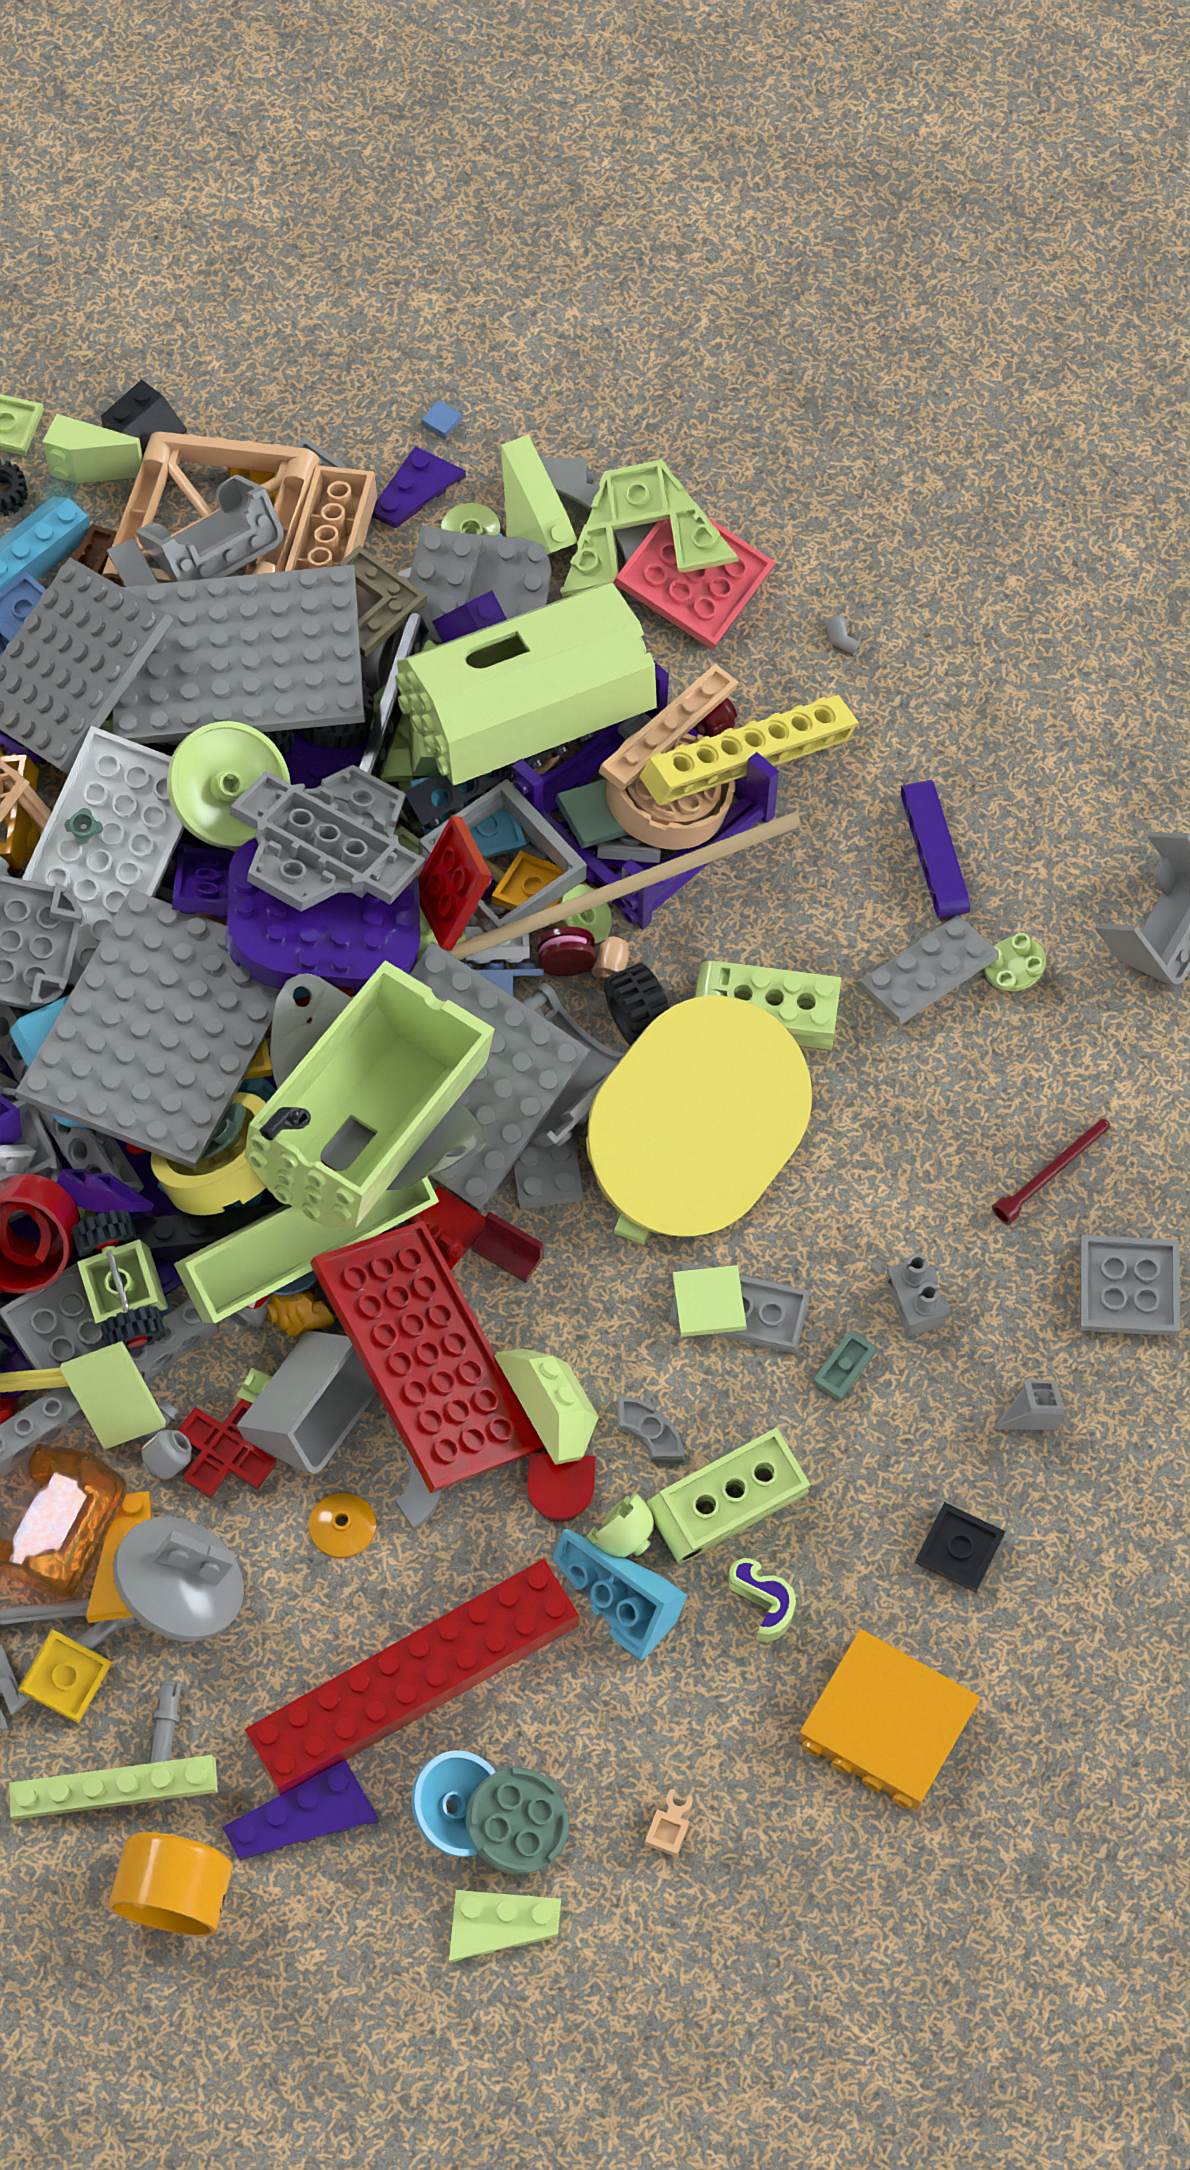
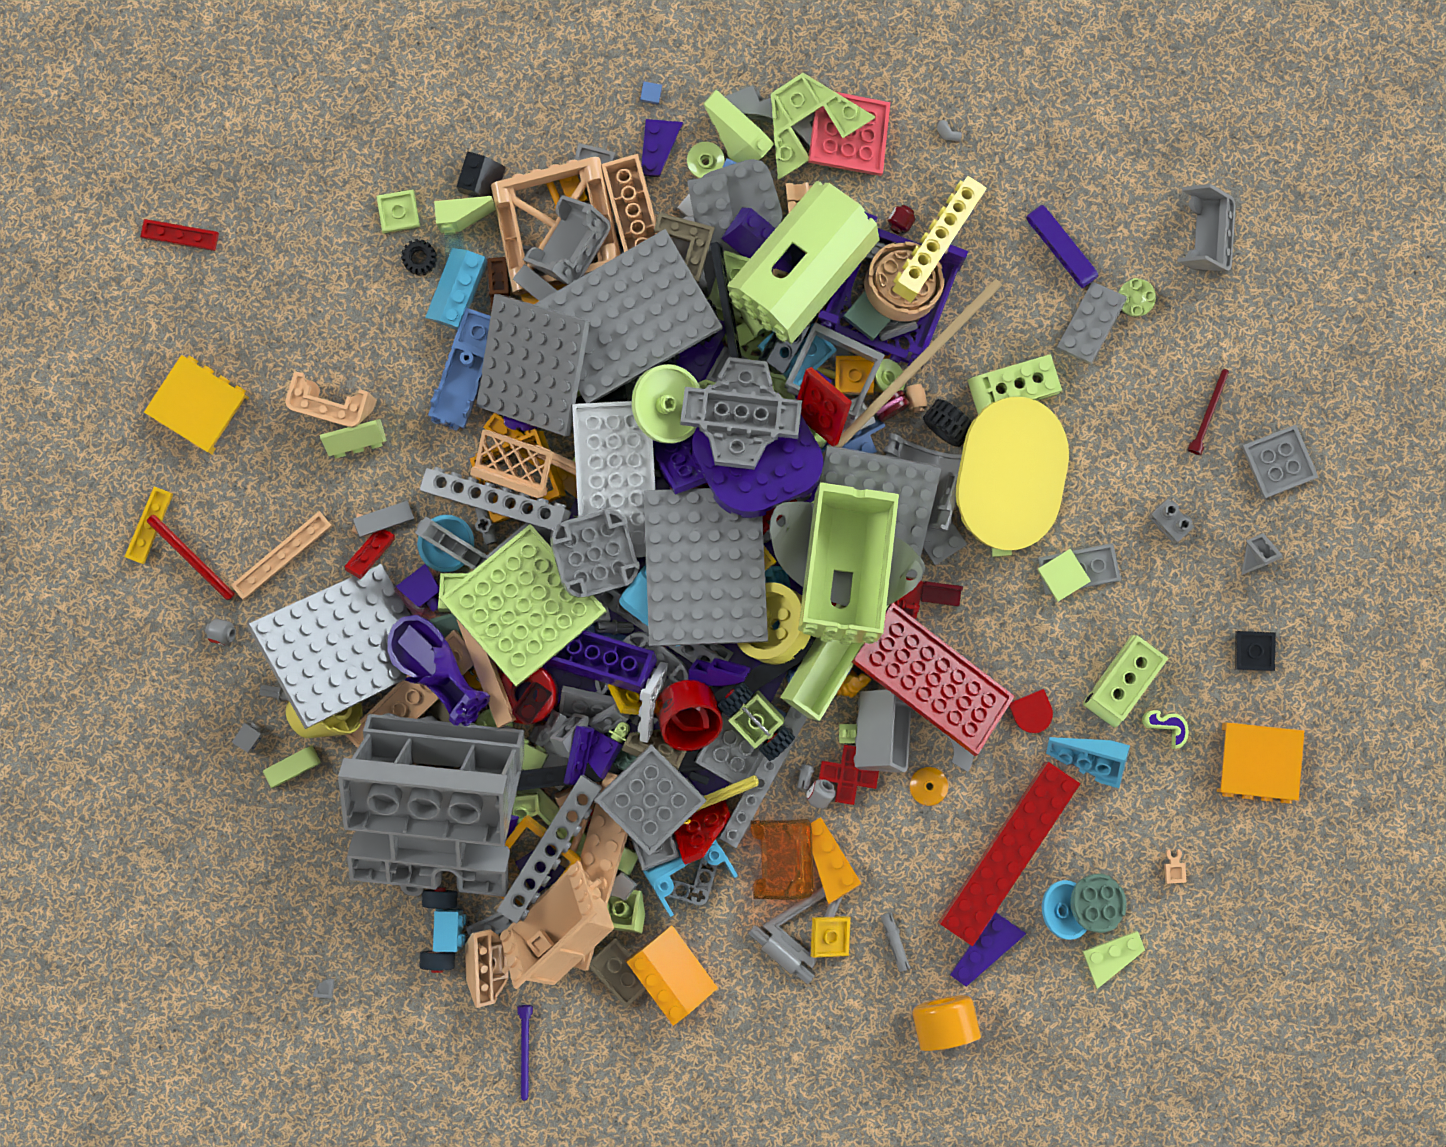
camera: 20 degrees left, 20 degrees up
yellowish green plate [9,1755,218,1820] -> none
yellowish green tile [60,1341,166,1450] -> none
sand green plate [64,808,103,845] -> none
light grey bracket [113,1517,244,1642] -> none
sand green dish [202,1103,246,1159] -> none
black arm [260,1107,311,1141] -> none
yellowish green wedge [494,1349,599,1465] -> none
yellowish green cylinder [587,1492,654,1558] -> none
light nougat plate [599,664,739,791] -> none
light grey tile [617,1396,684,1462] -> none
sand green plate [812,1329,878,1402] -> none

